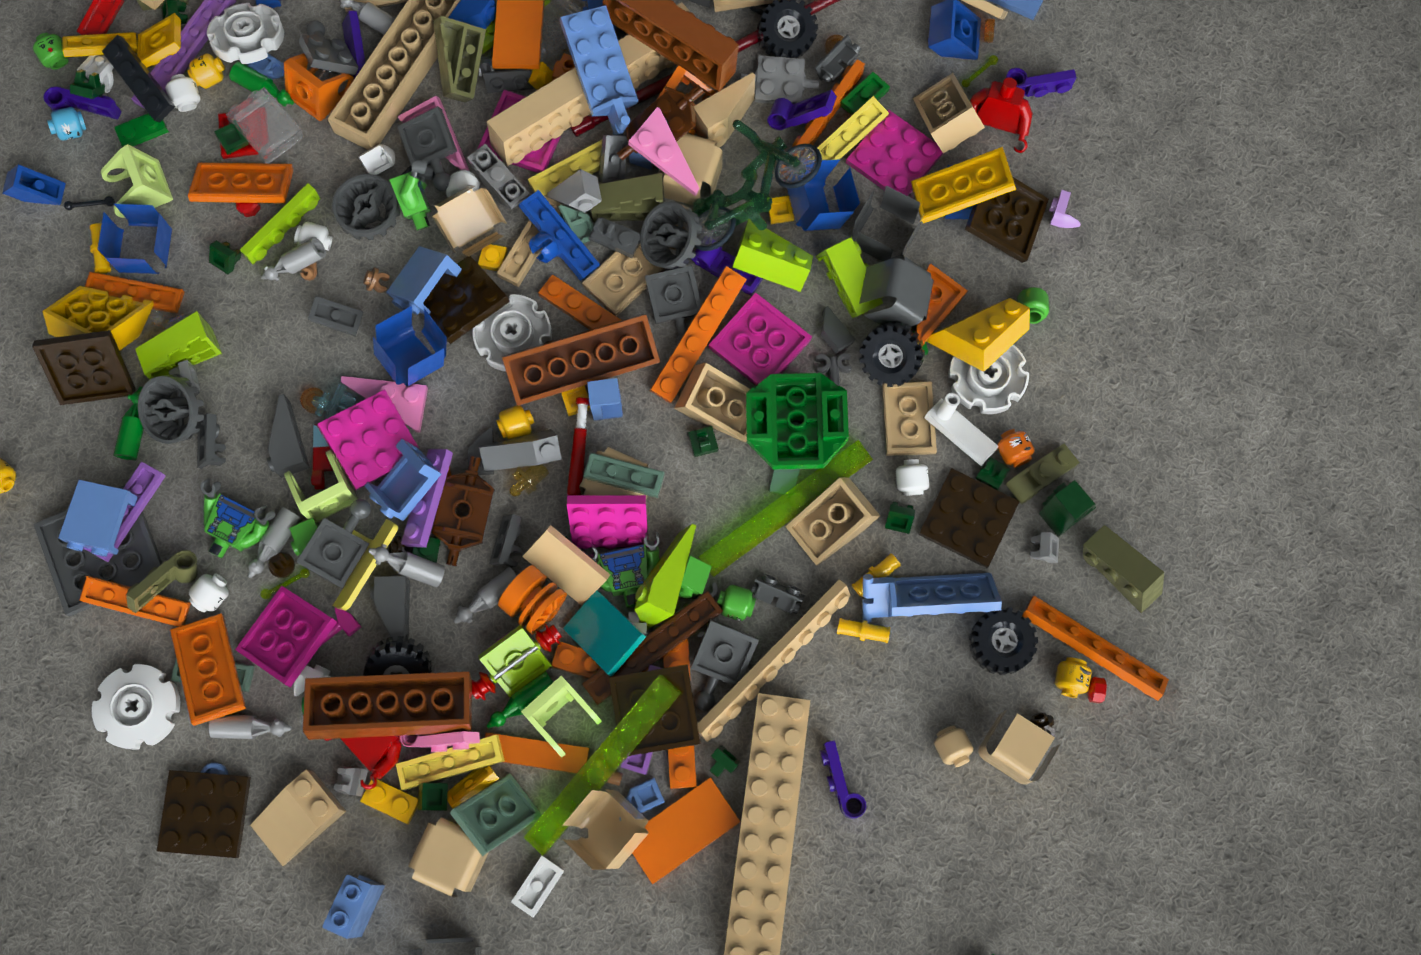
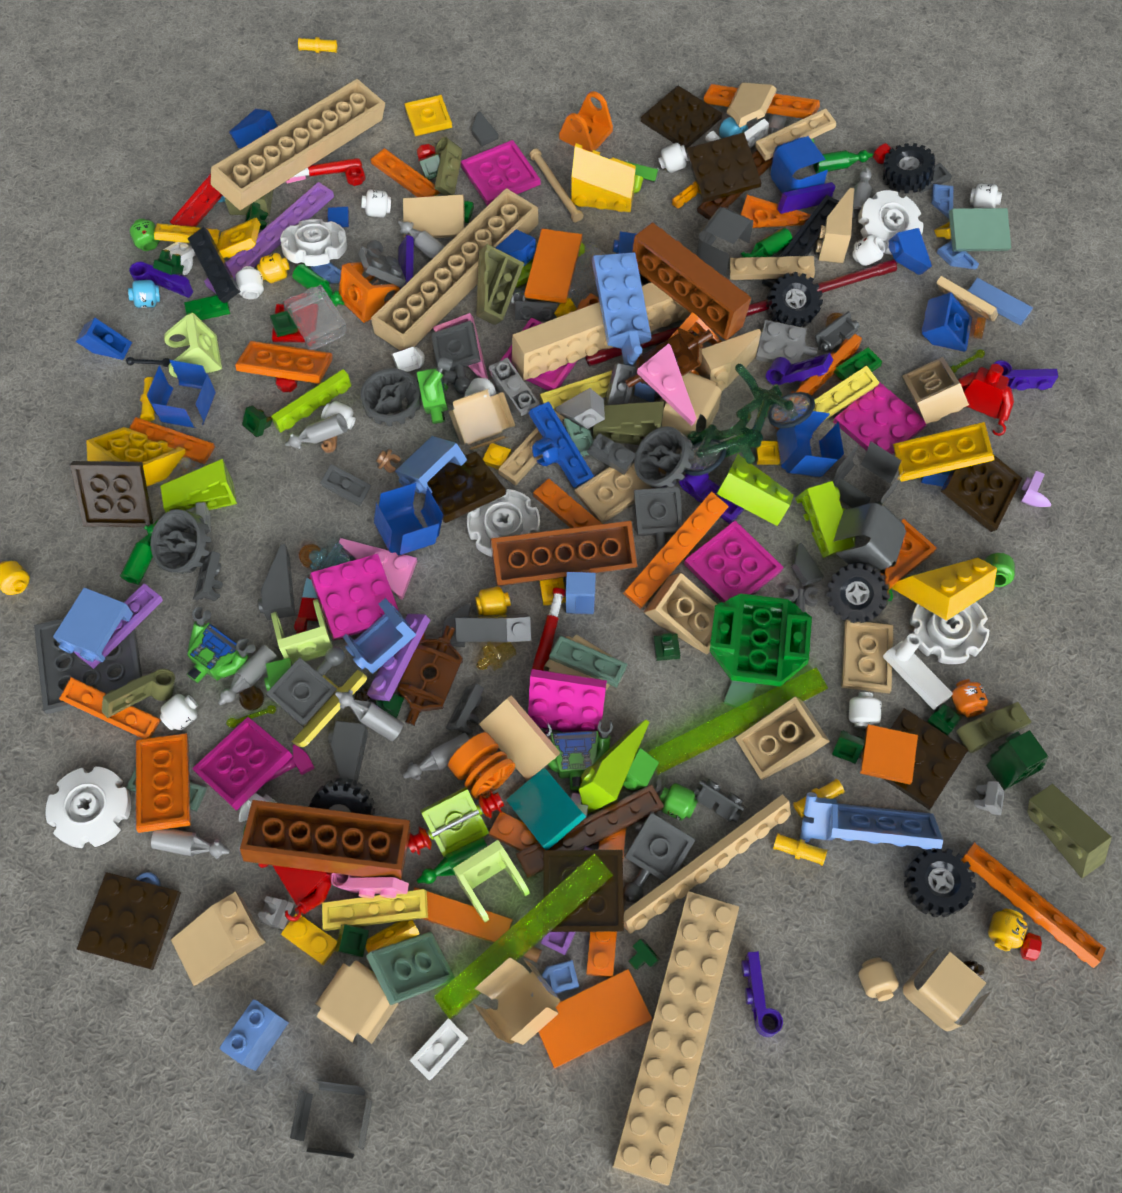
camera: 10 degrees right, 10 degrees down
none -> orange tile [860,724,918,785]

